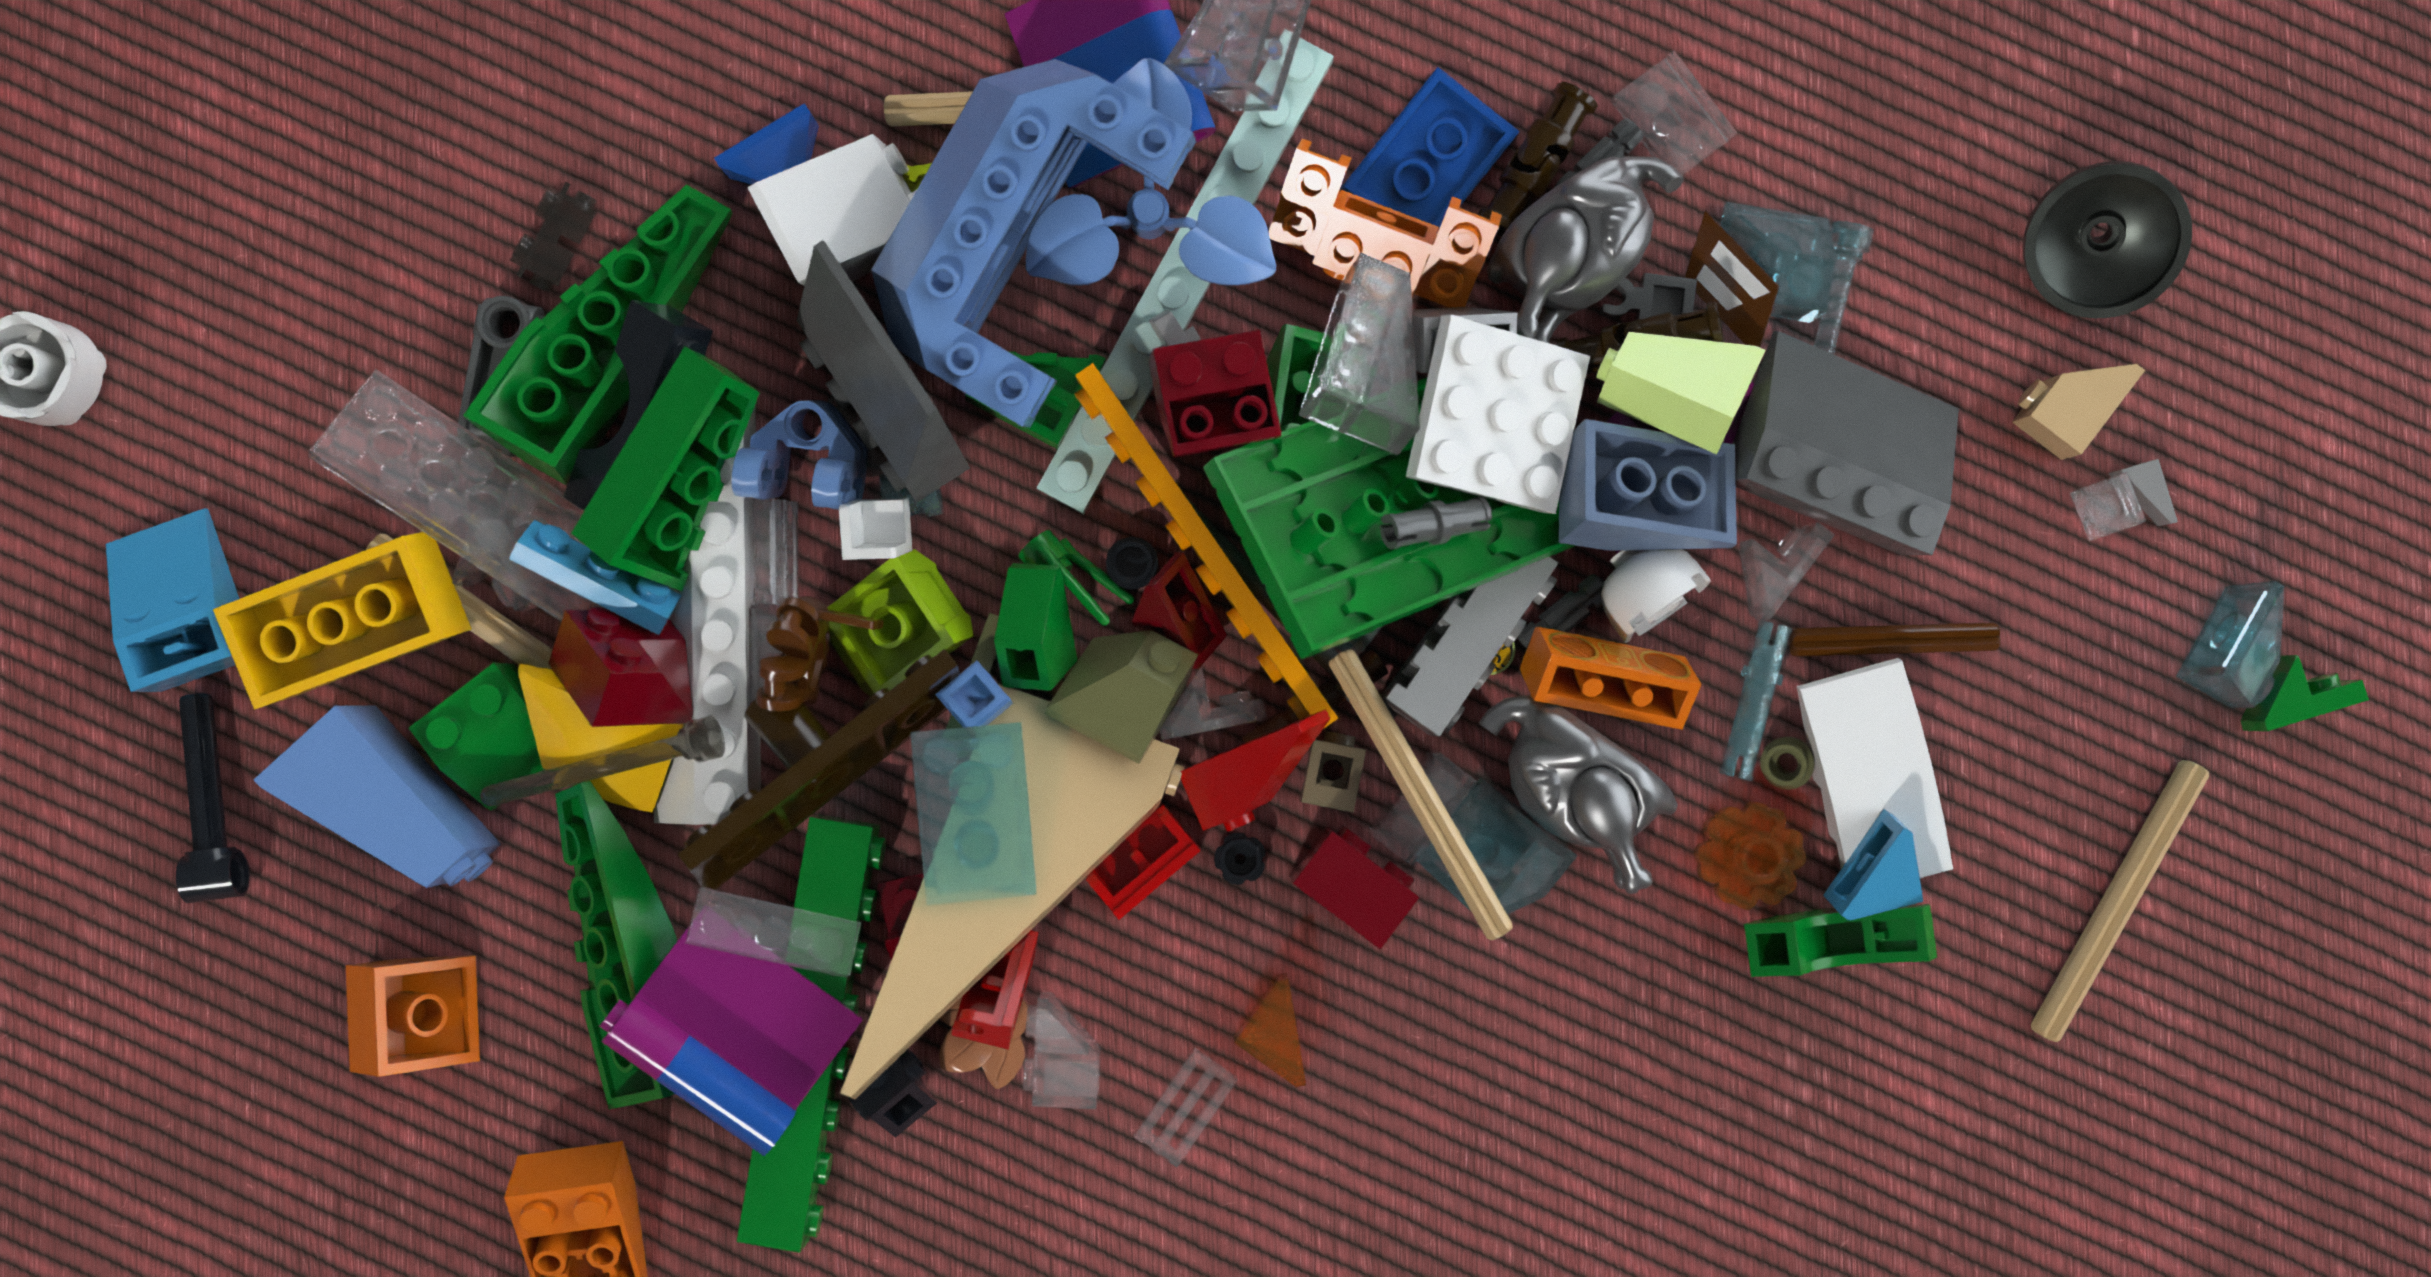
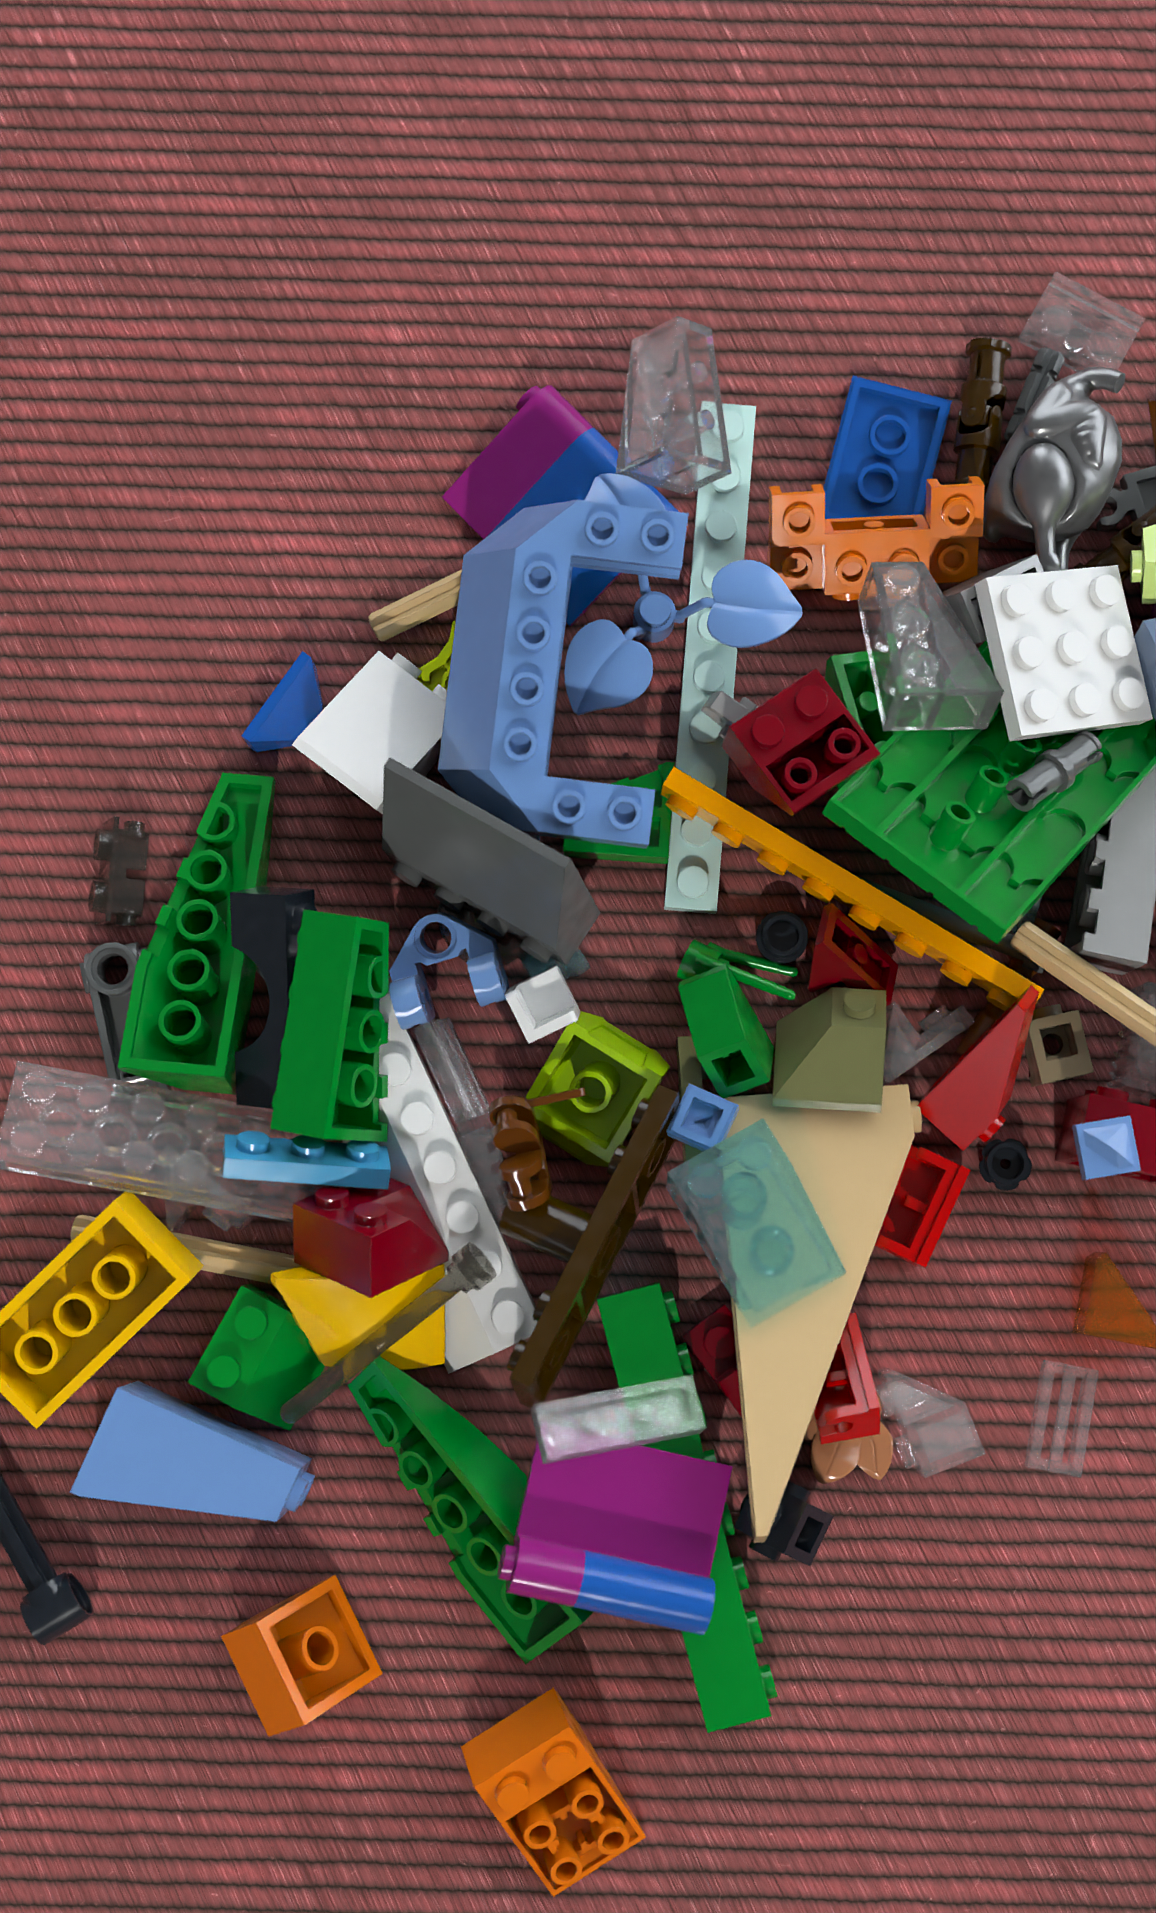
camera: 20 degrees left, 5 degrees down
none -> medium blue tile [1072,1116,1141,1180]

